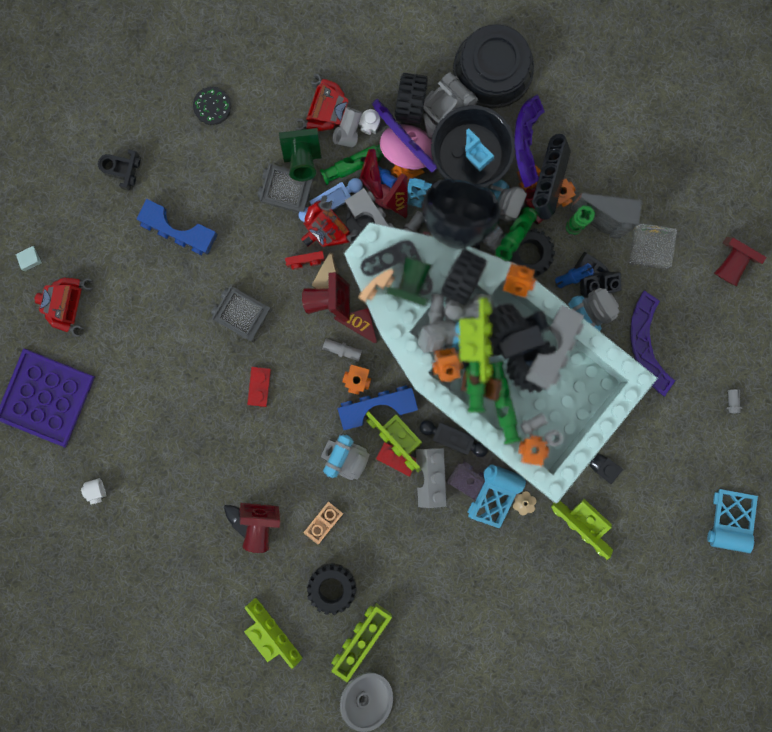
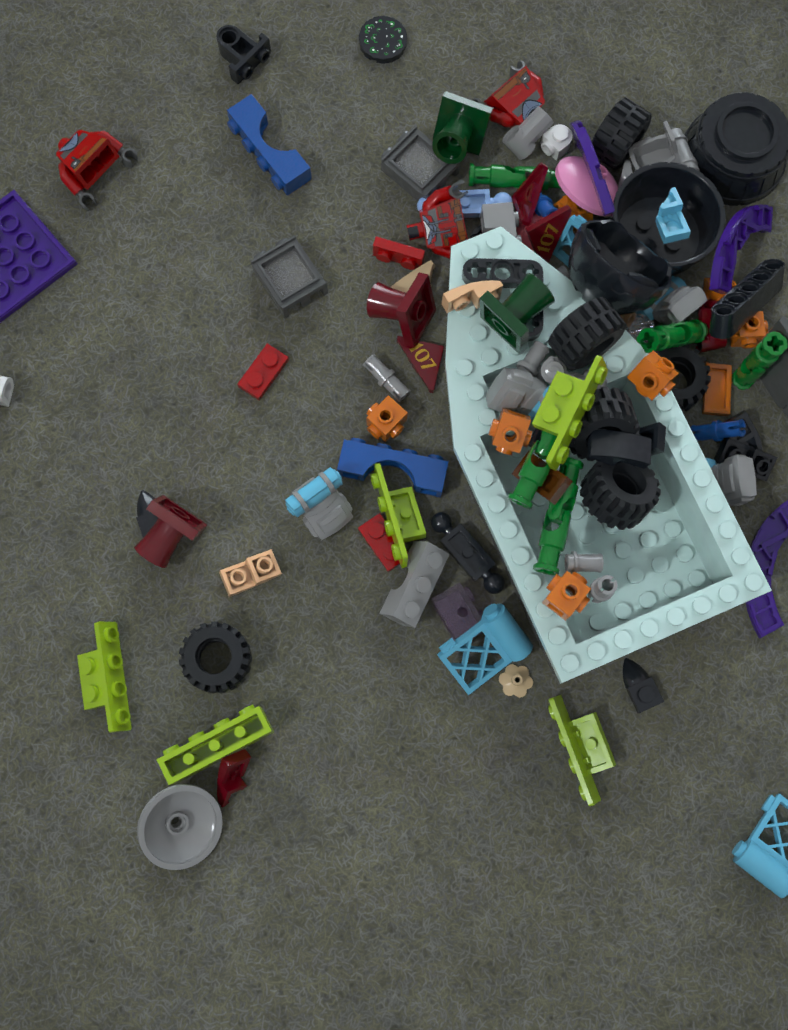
camera: 20 degrees right, 10 degrees down
light aqua slope [16,246,42,271] -> none
light grey arch [525,305,584,390] -> none
none -> dark red slope [217,749,251,807]
none -> orange tile [702,363,732,417]

